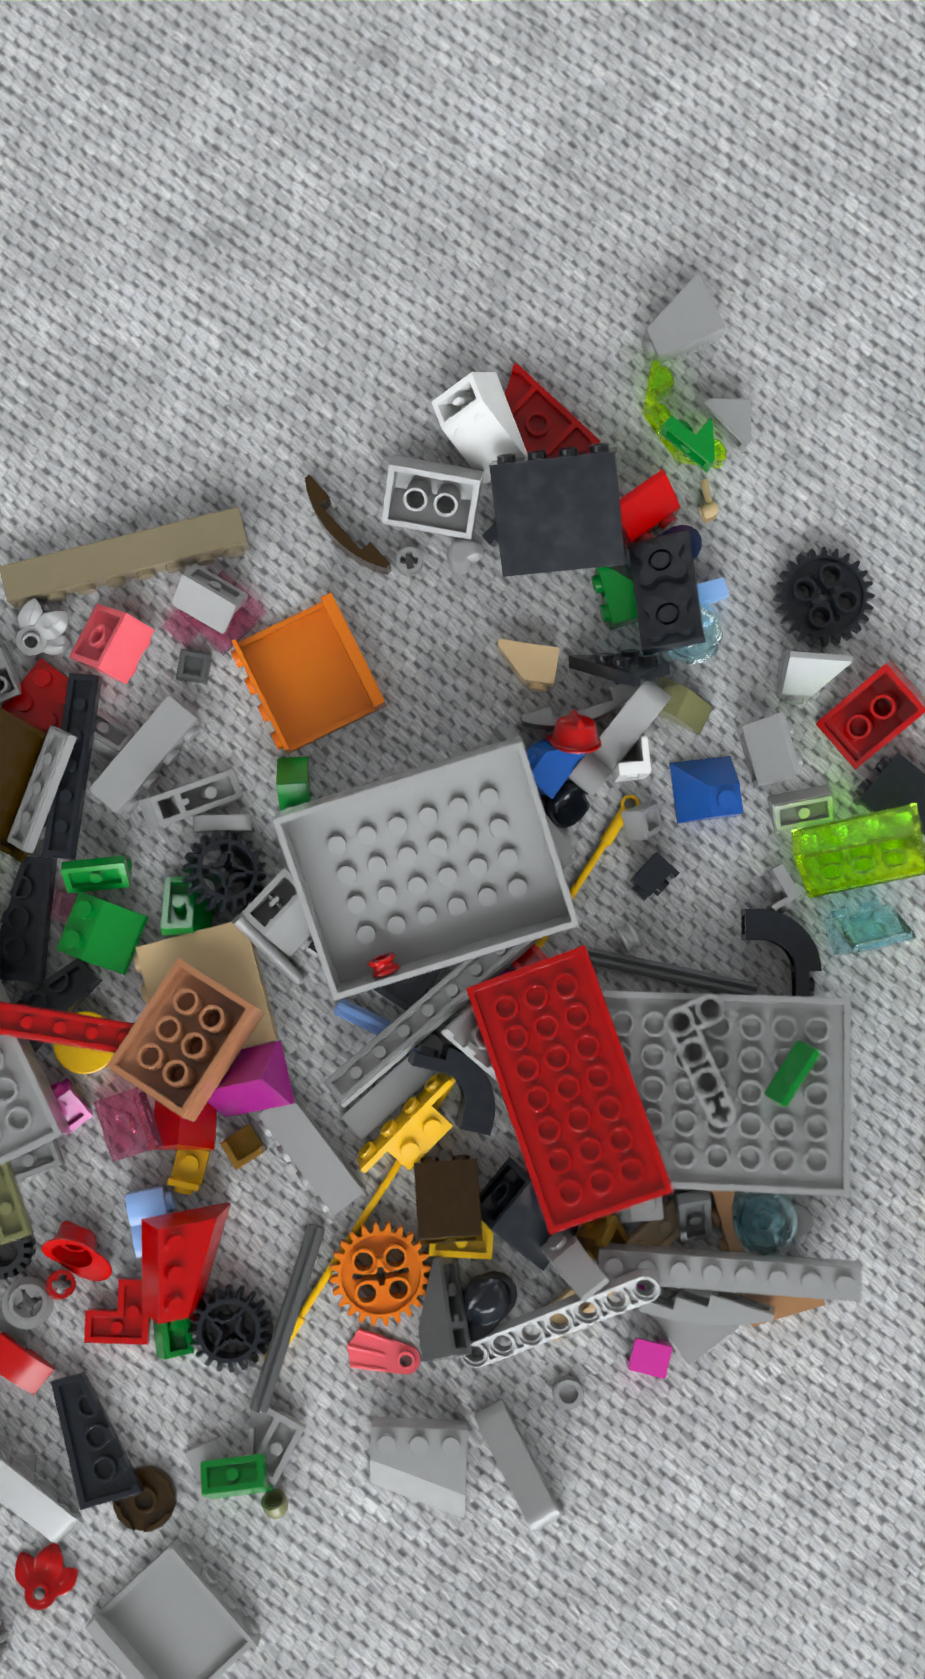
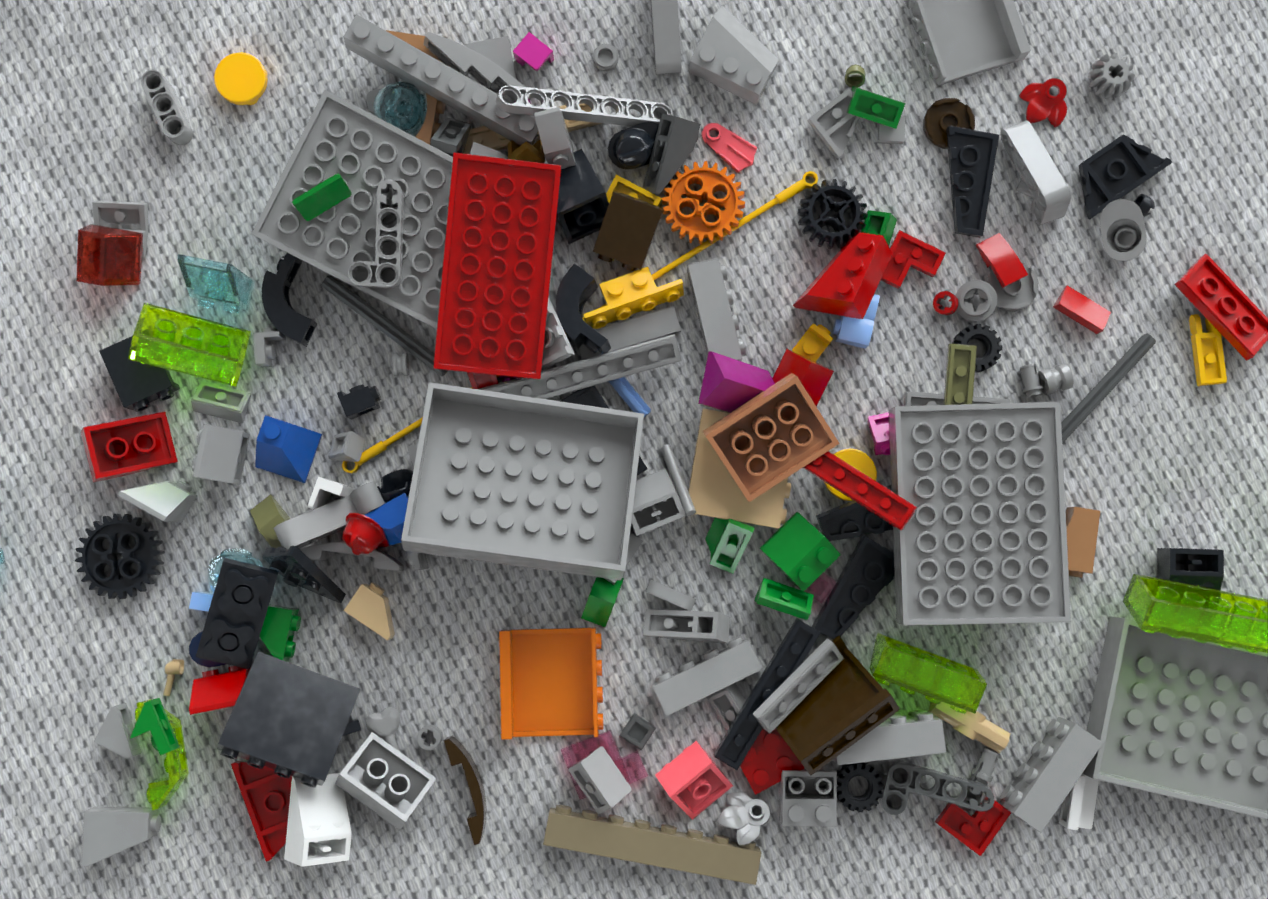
camera: 155 degrees left, 0 degrees up
red piece [42,1220,112,1281] -> none
clear pink tile [93,1087,163,1162] -> none
black gear [182,831,266,915] -> none
pearl gold panel [220,1123,267,1170] -> none
dark grey axle [250,1224,325,1414] -> none
red bush [368,952,400,978] -> none

